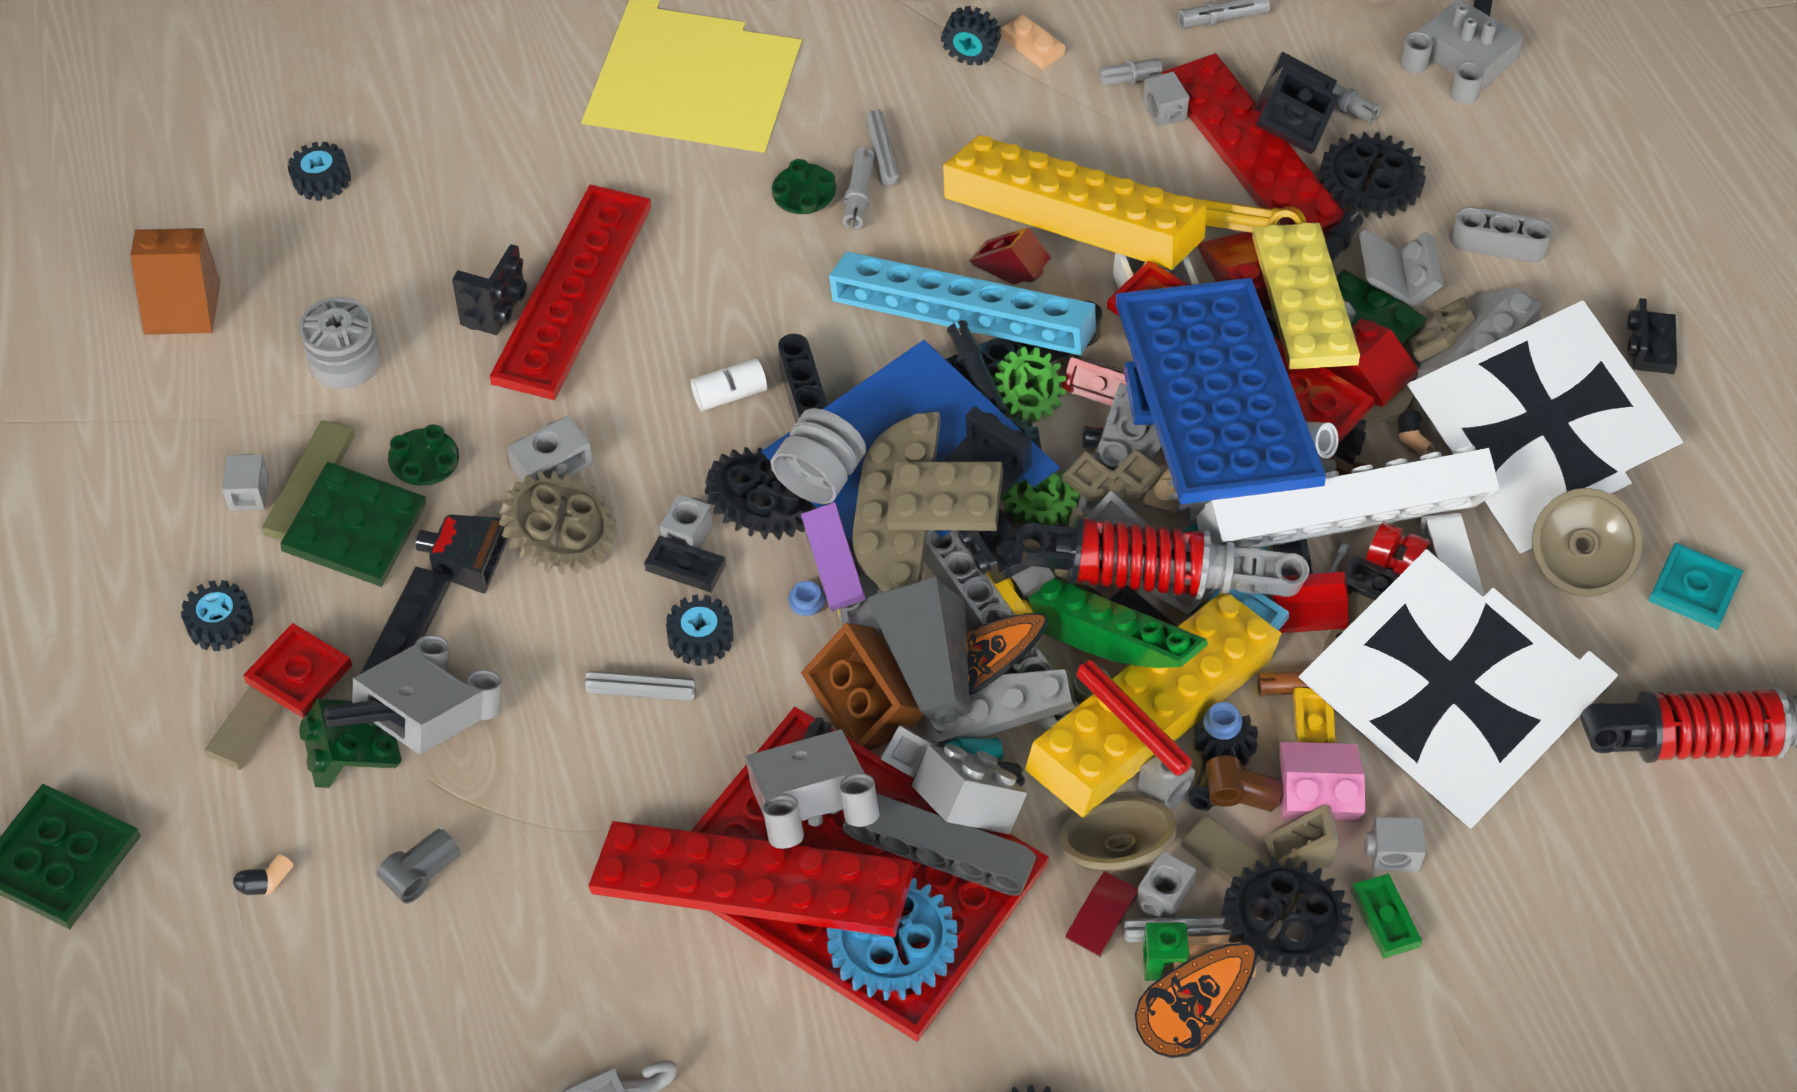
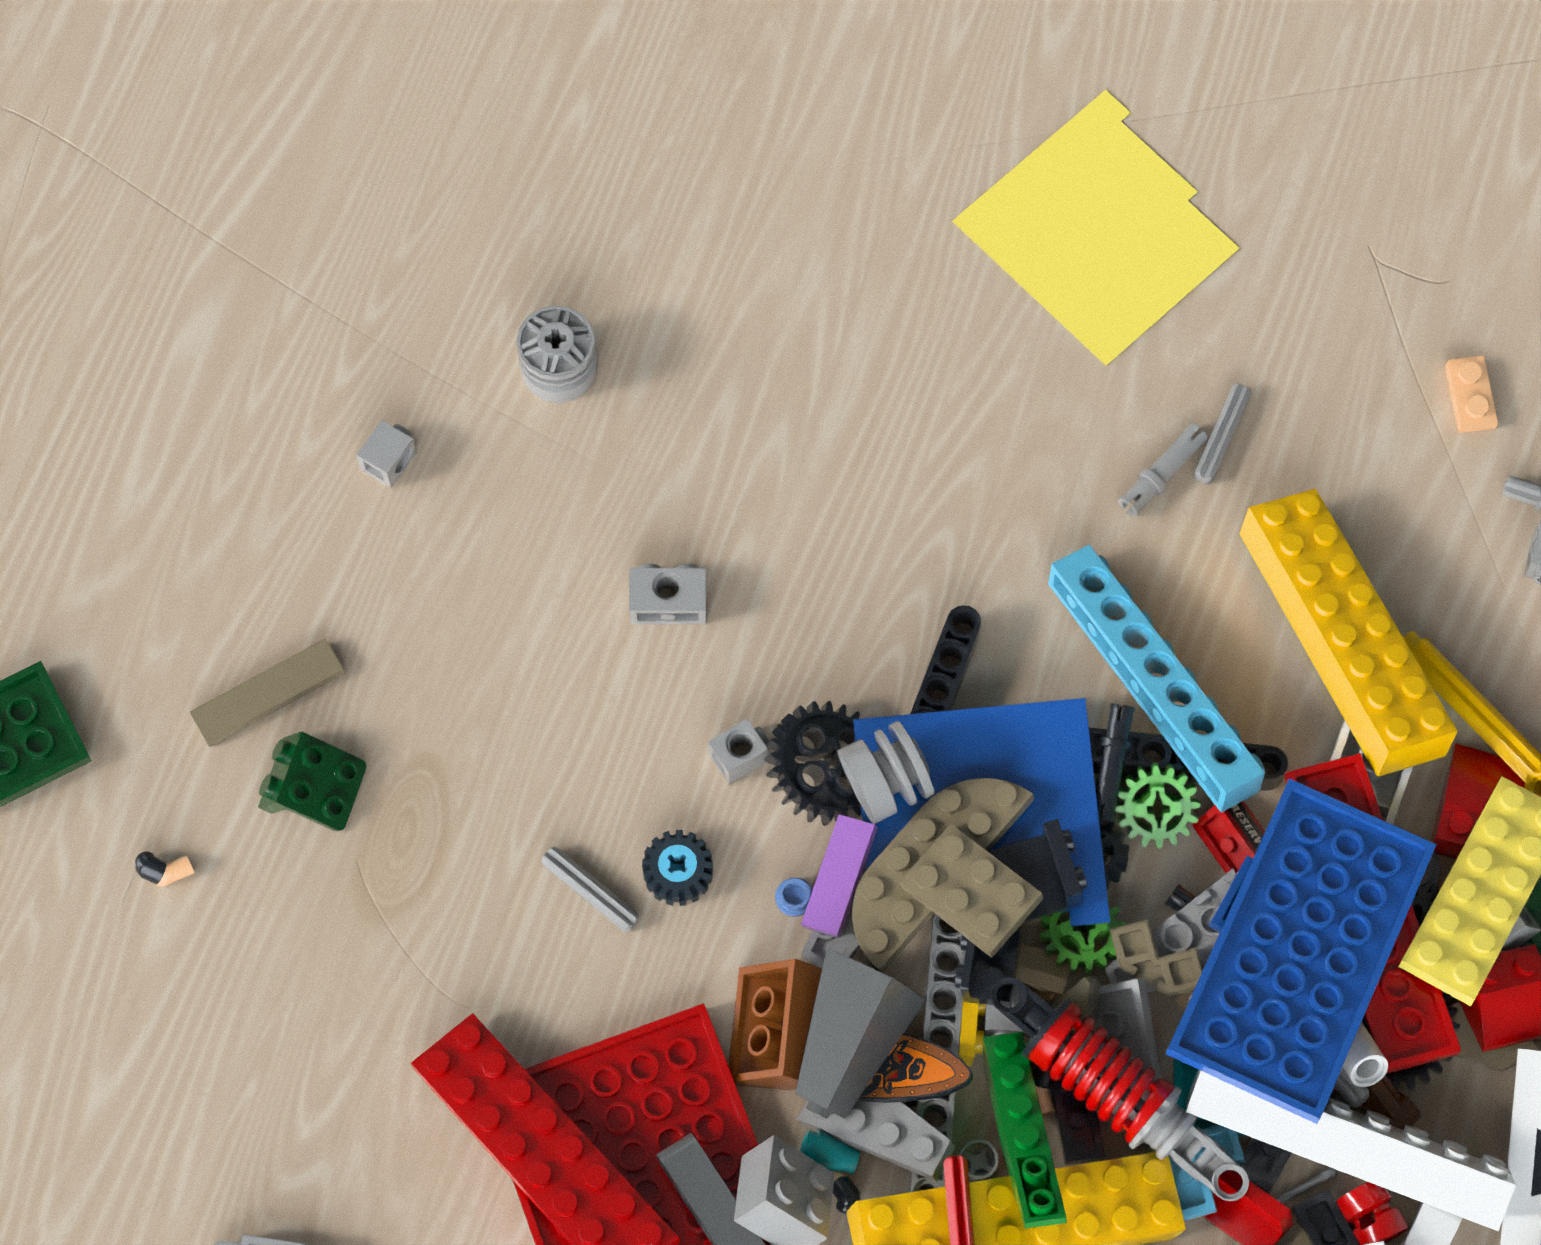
camera: 35 degrees right, 15 degrees up
slope [130,228,220,335] -> none
black wheel [181,580,254,651] -> none
red plate [243,623,352,718] -> none
olive tile [262,420,355,540] -> none
dark green plate [280,461,426,587] -> none
black wheel [287,142,351,201] -> none
light grey piece [324,635,502,755] -> none
black plate [361,566,451,673] -> none
dark grey piece [377,828,461,904] -> none
dark green dish [388,424,459,486] -> none
black torso [415,514,508,594] -> none
black bracket [452,244,527,335] -> none
red plate [490,184,651,401] -> none
dark tan gear [499,471,617,574] -> none
black plate [644,535,726,593] -> none
white pin [690,358,767,412] -> none
light grey piece [745,717,880,849] -> none
dark green dish [772,159,836,214] -> none
light grey brick [881,726,939,778] -> none
black wheel [941,6,1002,66] -> none
dark red slope [969,227,1051,284] -> none
arm [1398,409,1434,456] -> none

